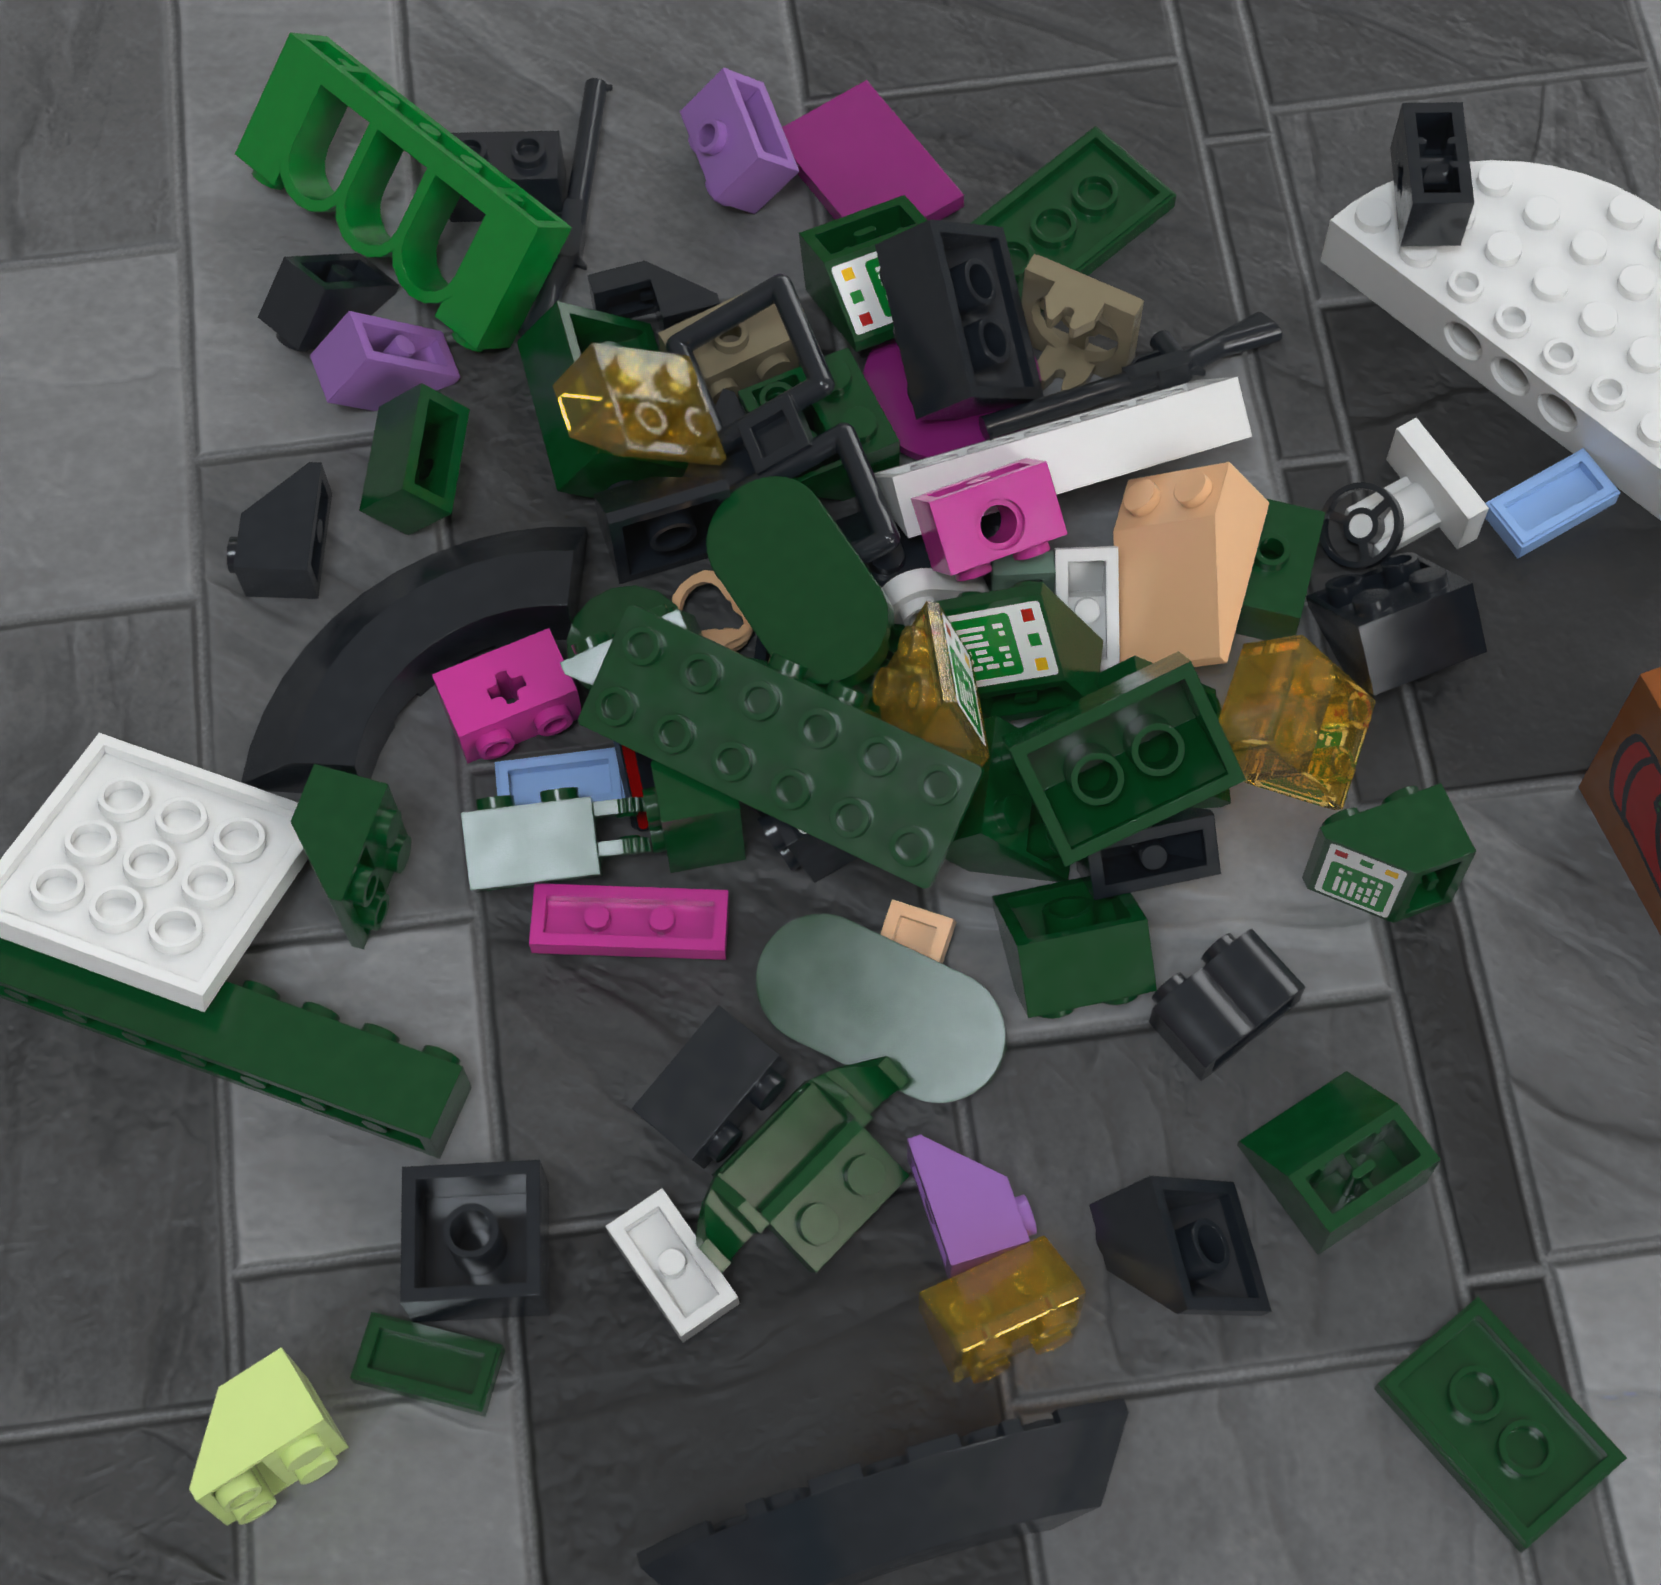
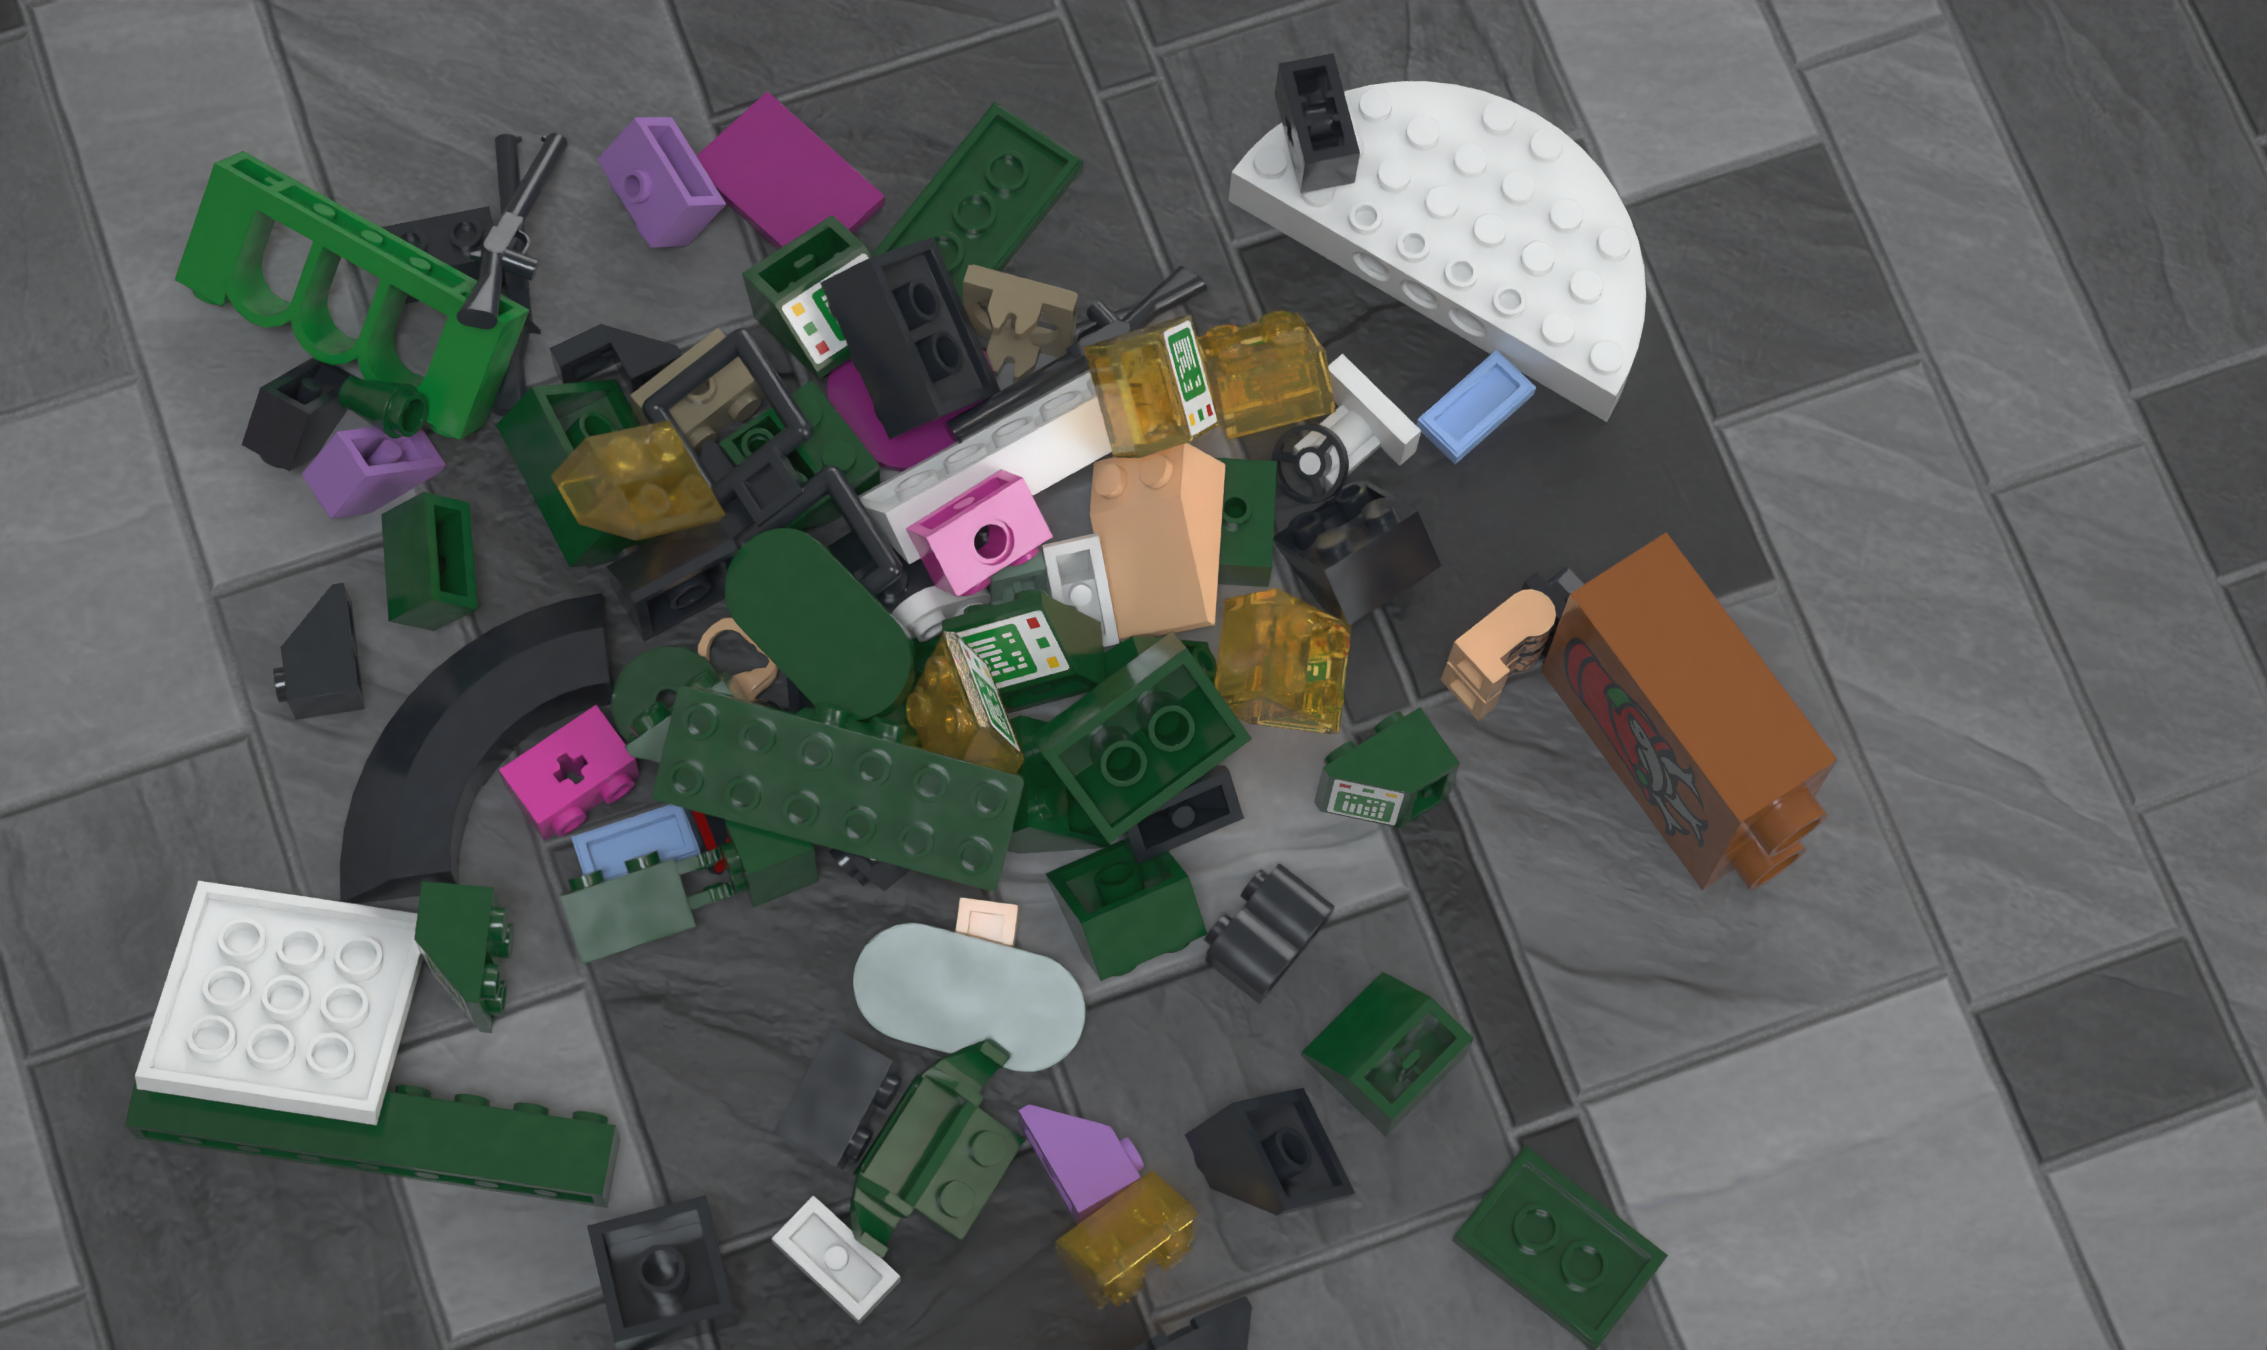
camera: 20 degrees left, 5 degrees up
dark pink plate [529,883,730,960] -> none
none -> dark green cone [339,376,427,439]
none -> black piece [457,133,568,329]
none -> clear yellow slope [1083,314,1221,459]
none -> clear yellow slope [1195,311,1336,439]
none -> light nougat hips [1441,566,1584,722]

